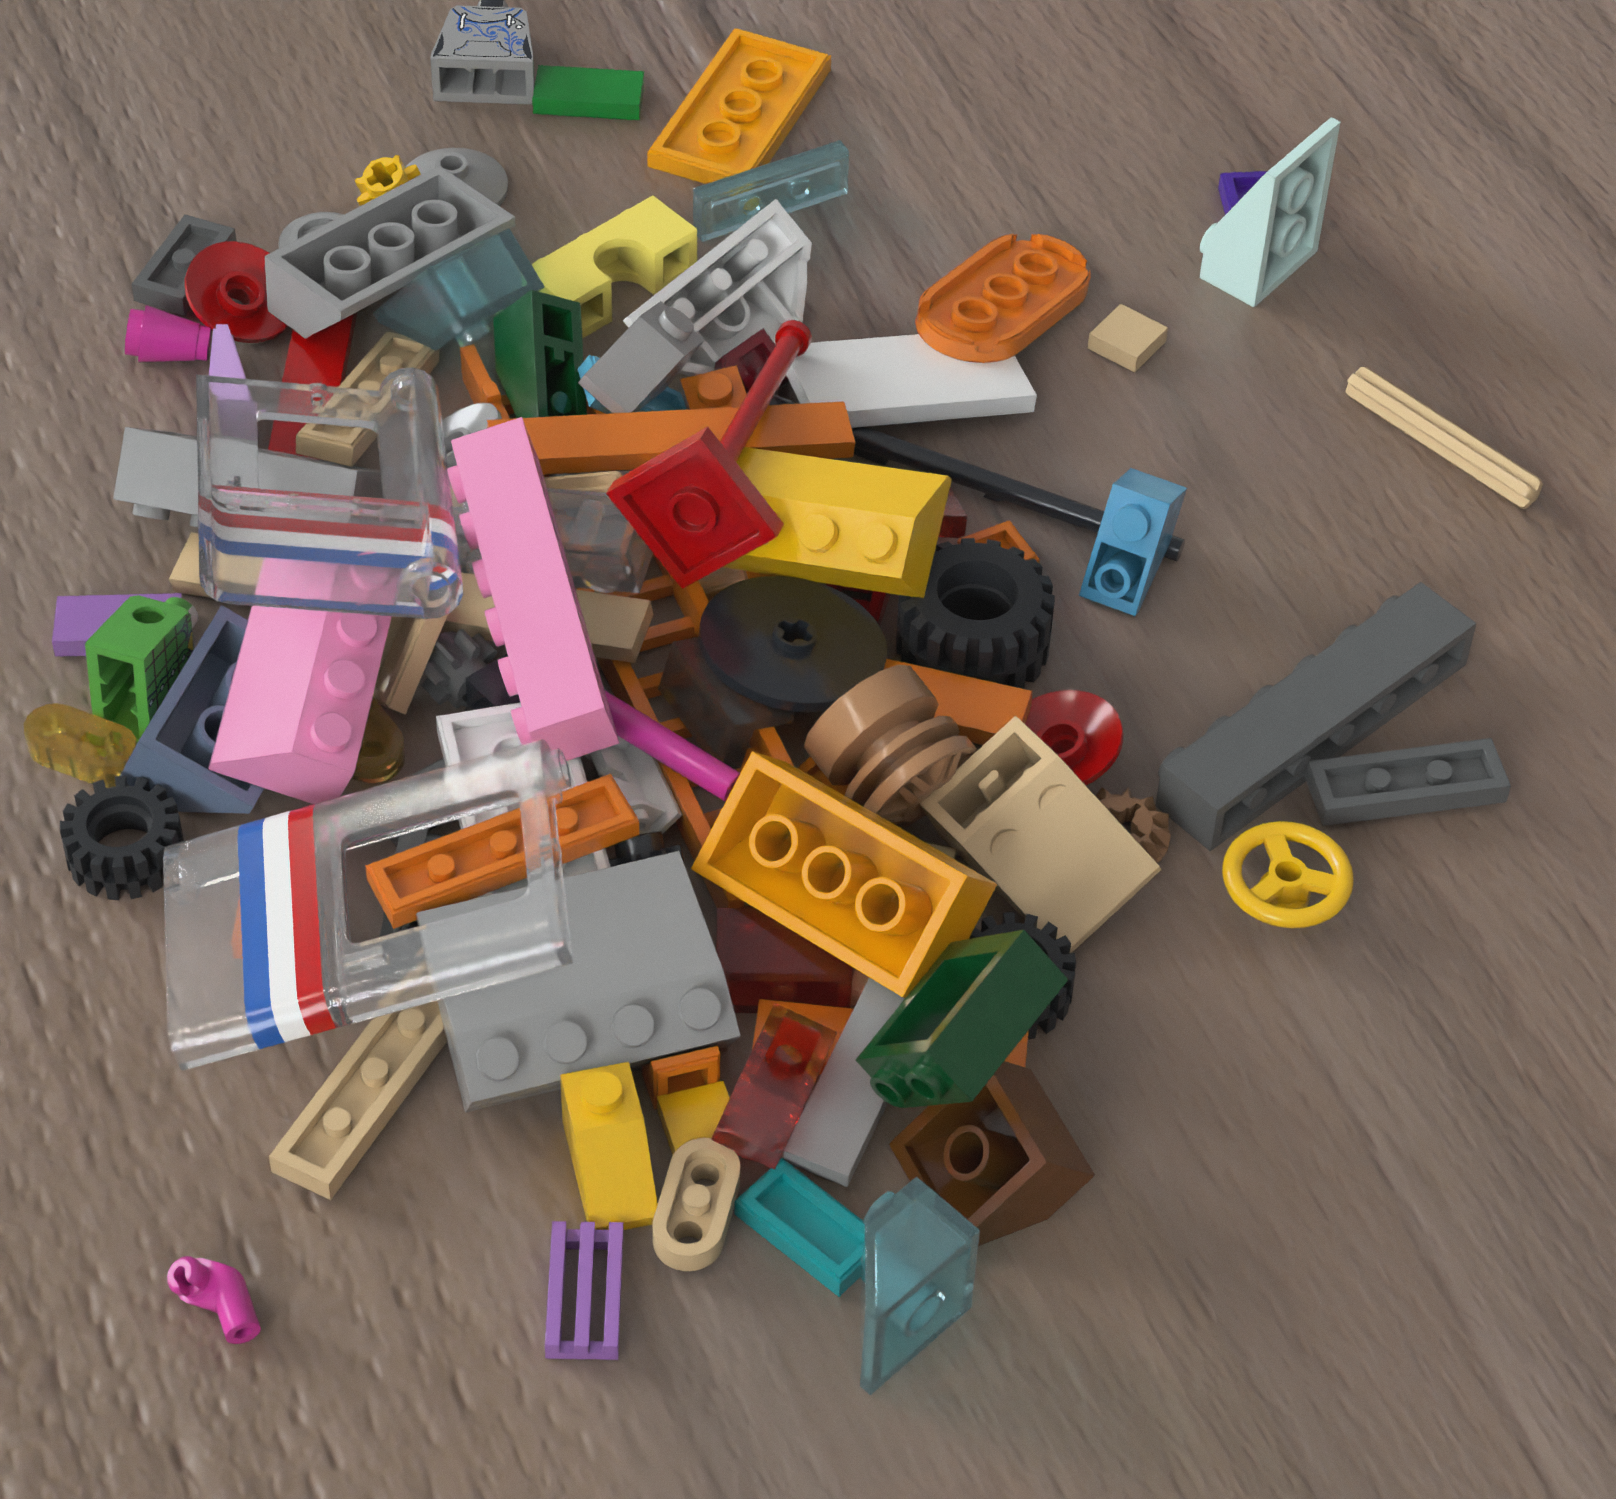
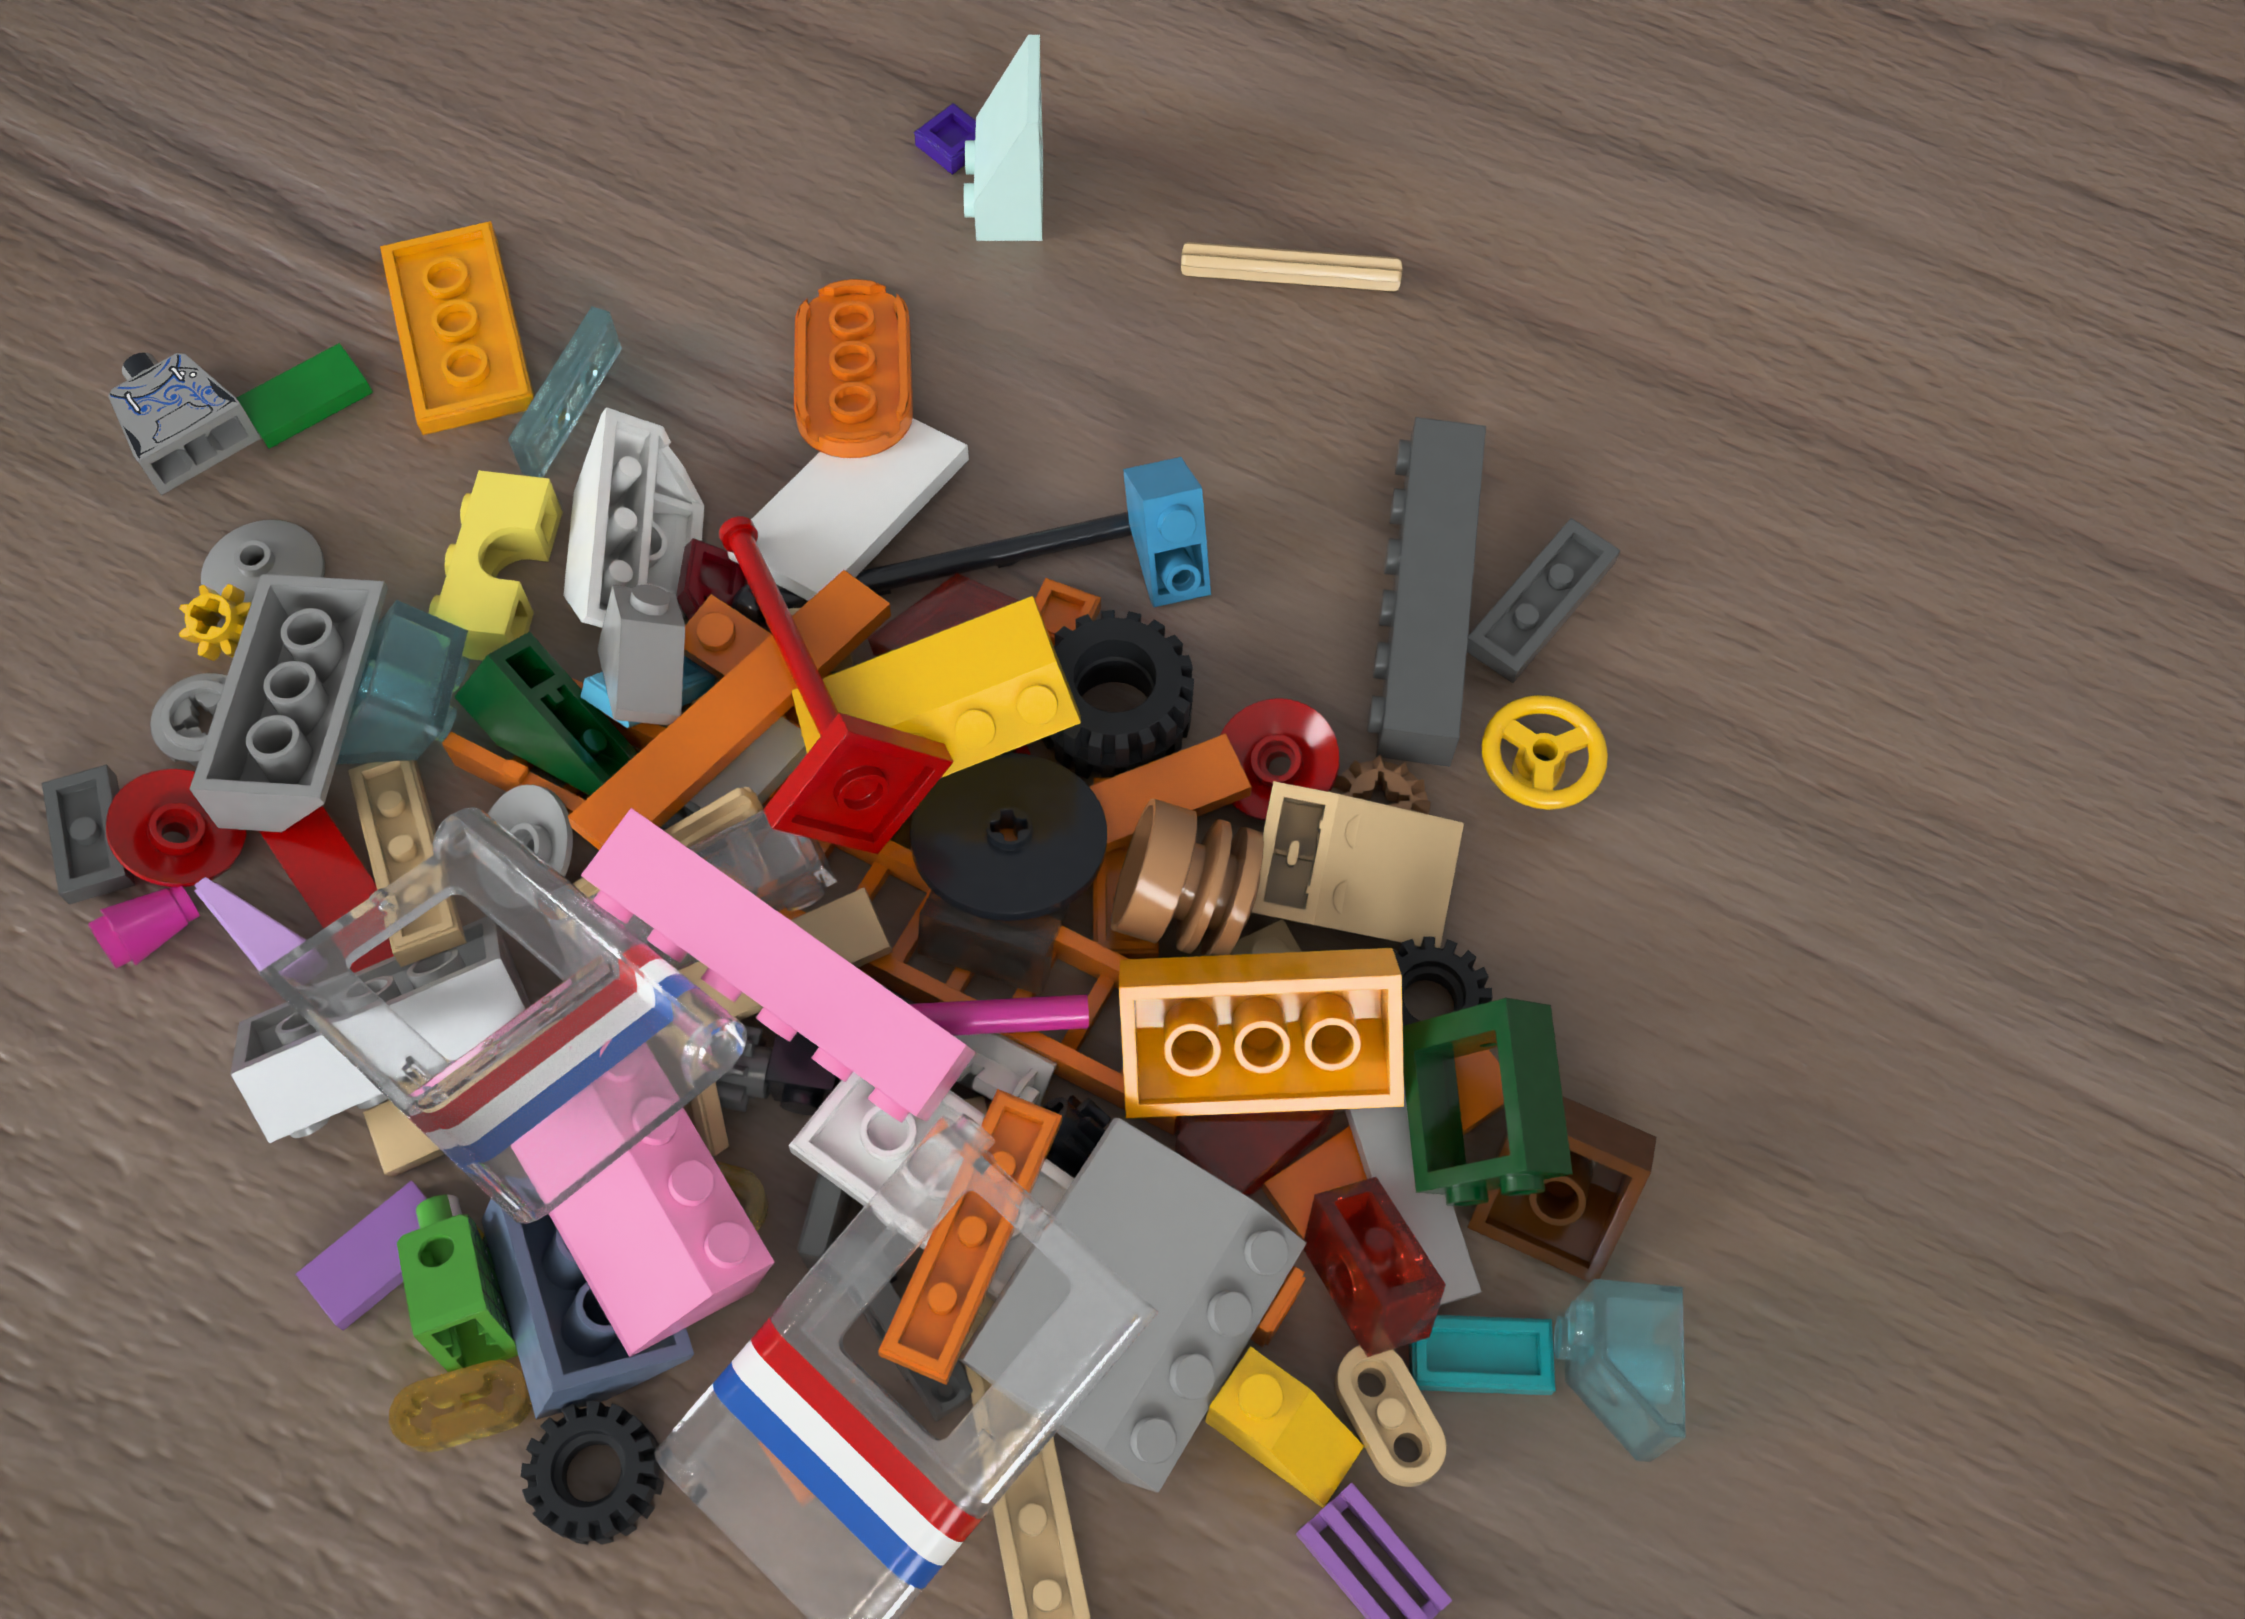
camera: 40 degrees left, 15 degrees up
yellow tile [657,1081,743,1155] -> none
tan tile [1088,304,1168,372] -> none

